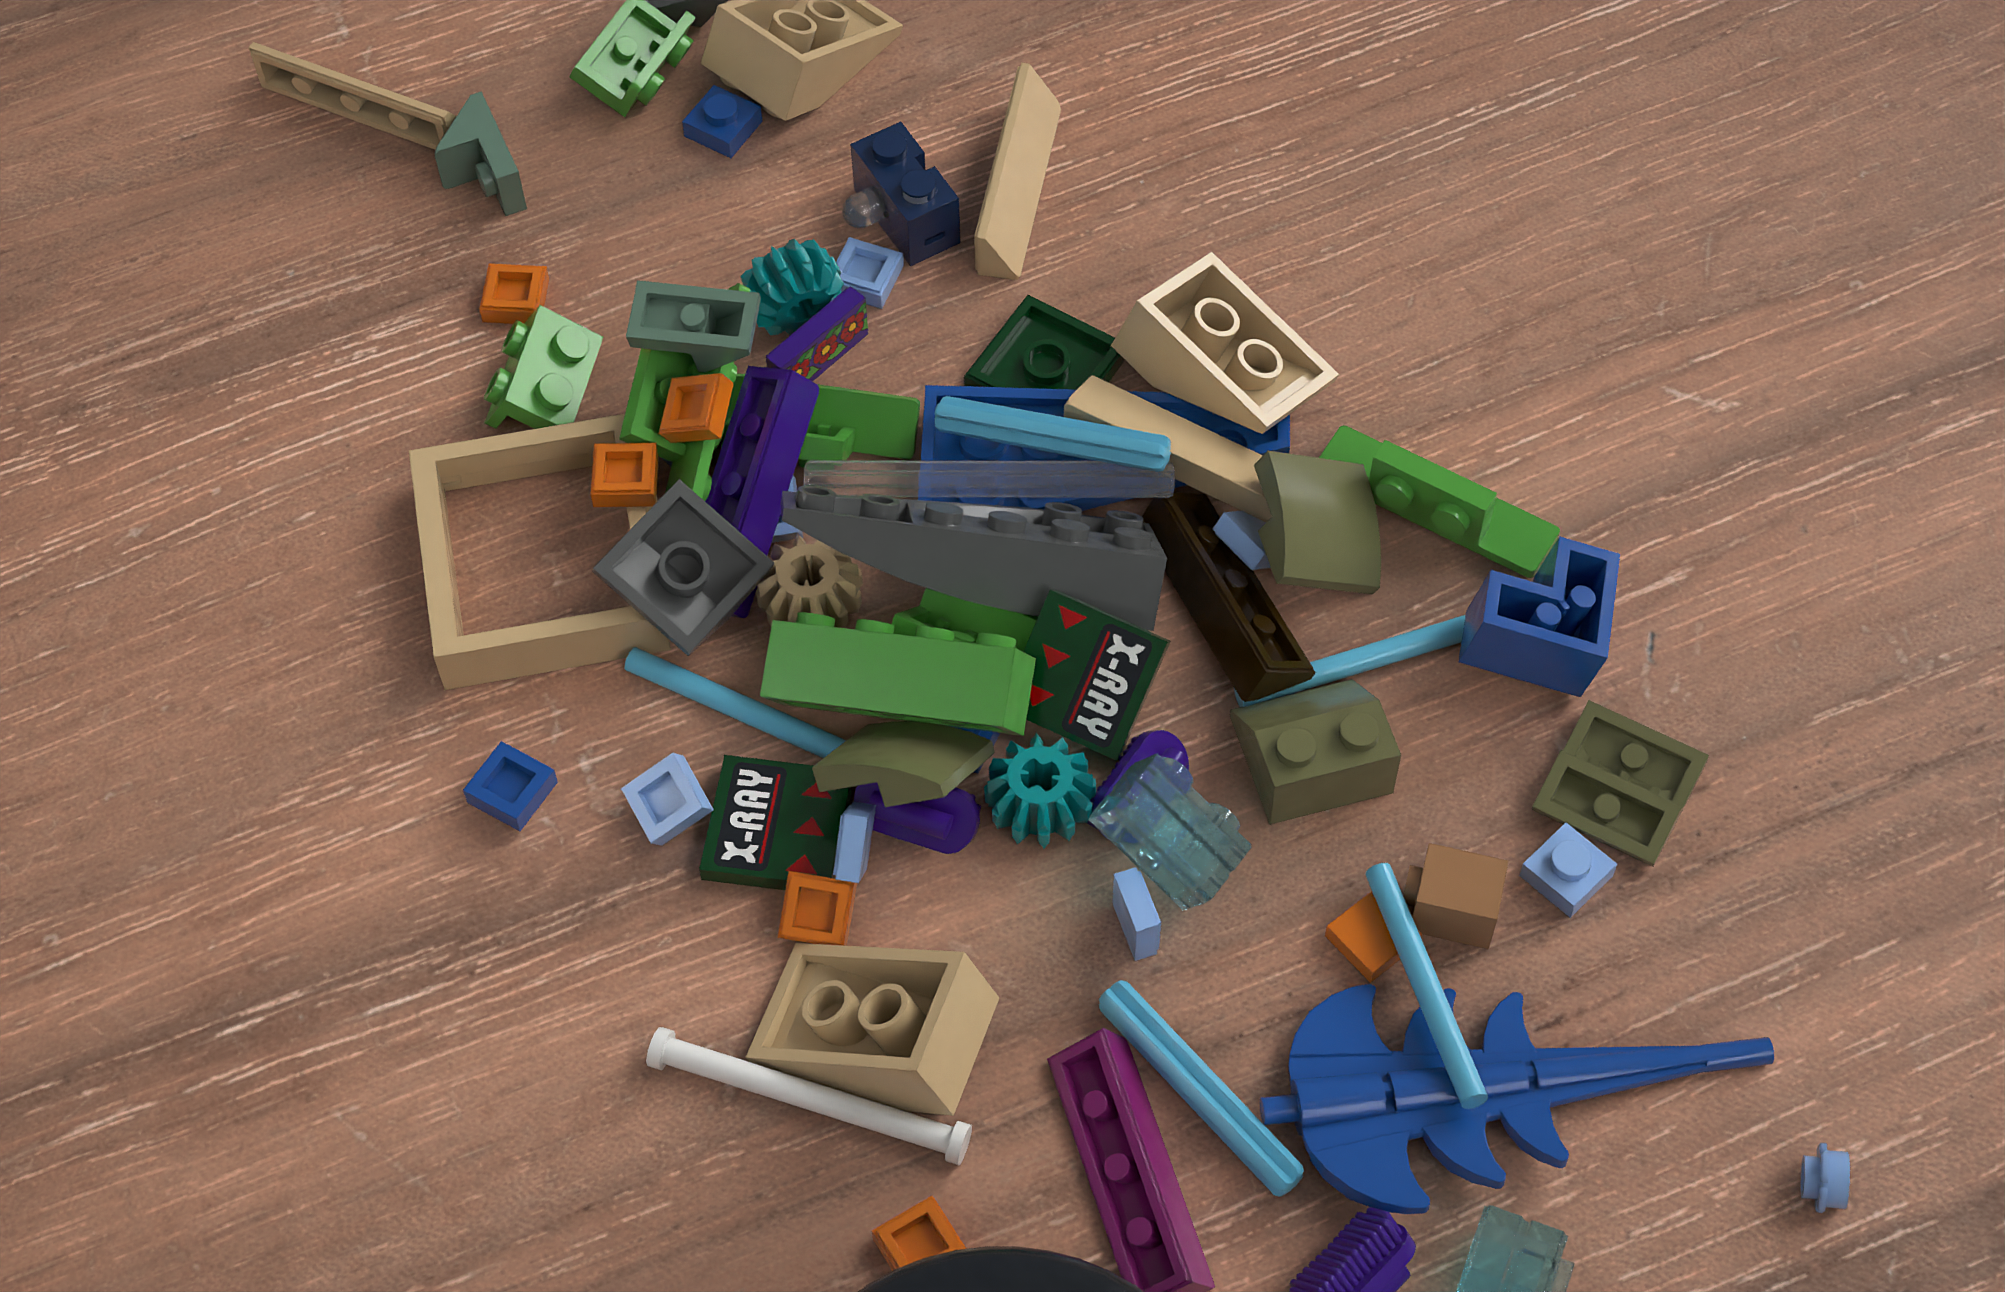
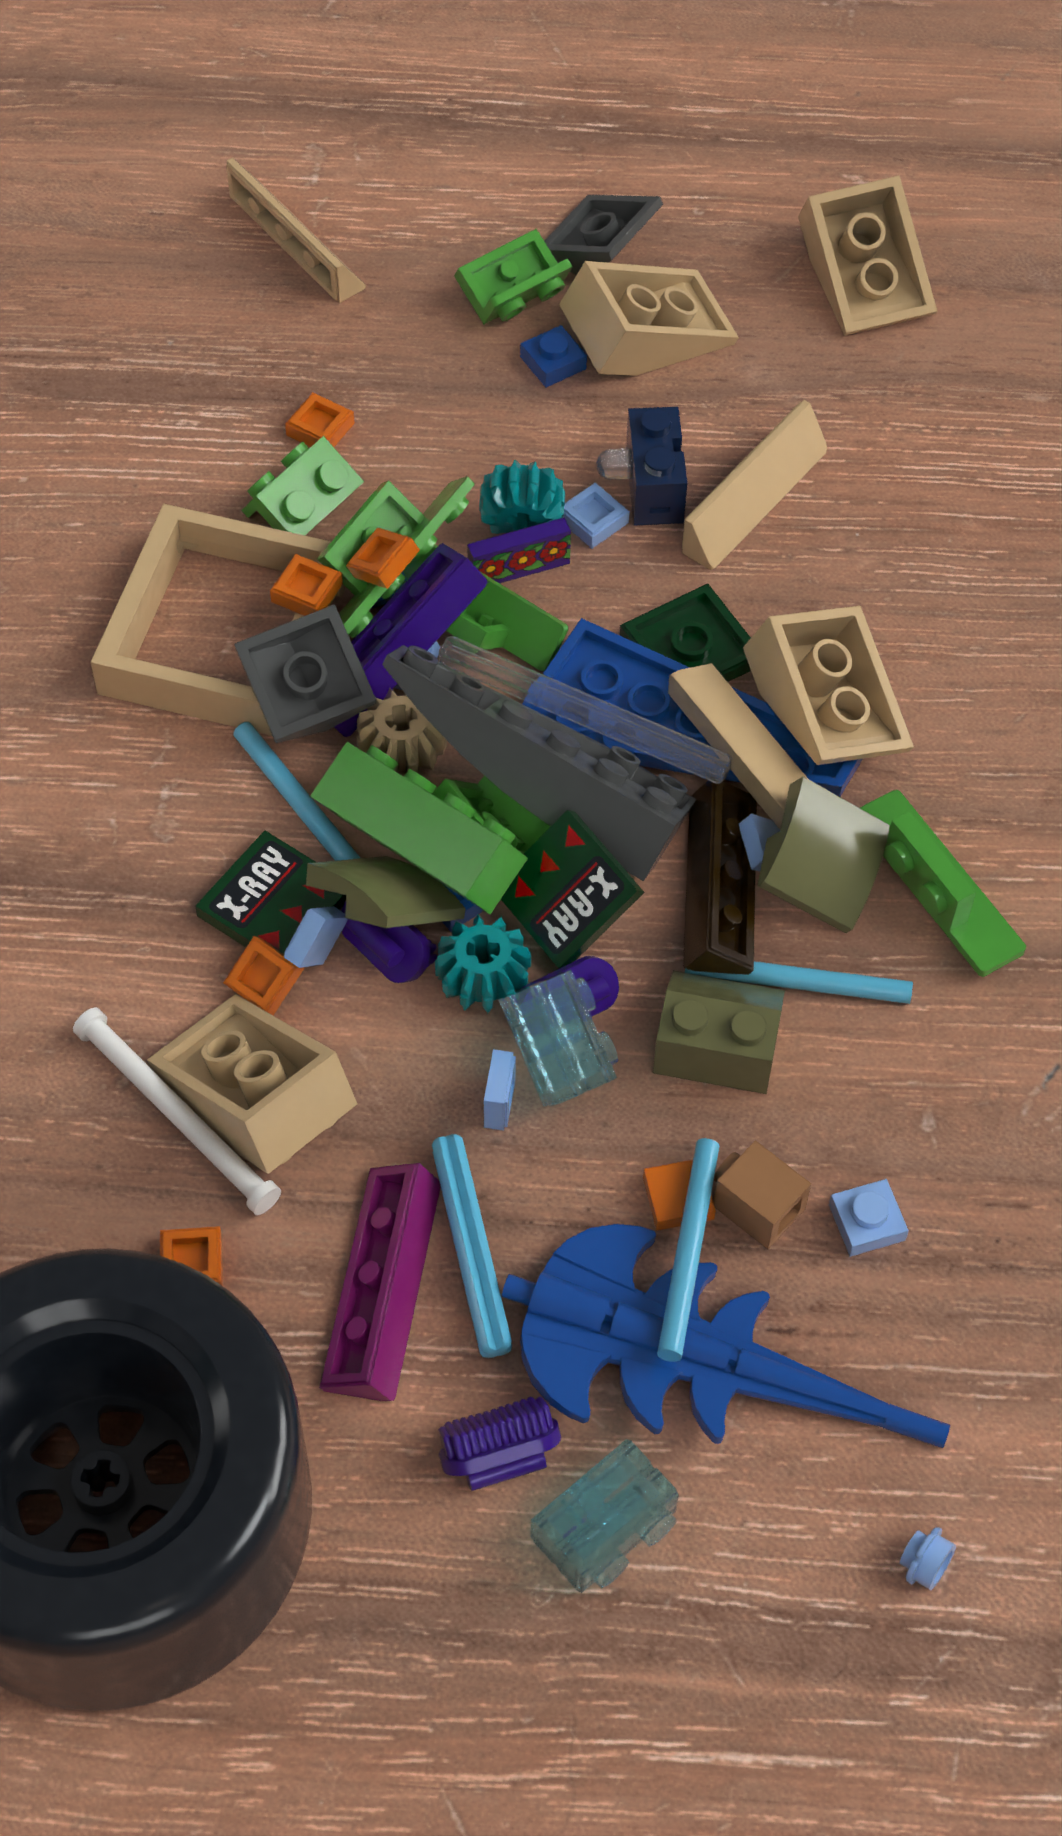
camera: 25 degrees right, 0 degrees up
sand green slope [434,91,527,216] -> none
blue plate [463,741,558,831] -> none
light blue plate [621,753,714,846] -> none
sand green slope [626,280,761,373] -> none
medium azure axle [934,396,1171,472] -> none
blue brick [1458,536,1620,697] -> none
olive slope [1532,700,1709,867] -> none

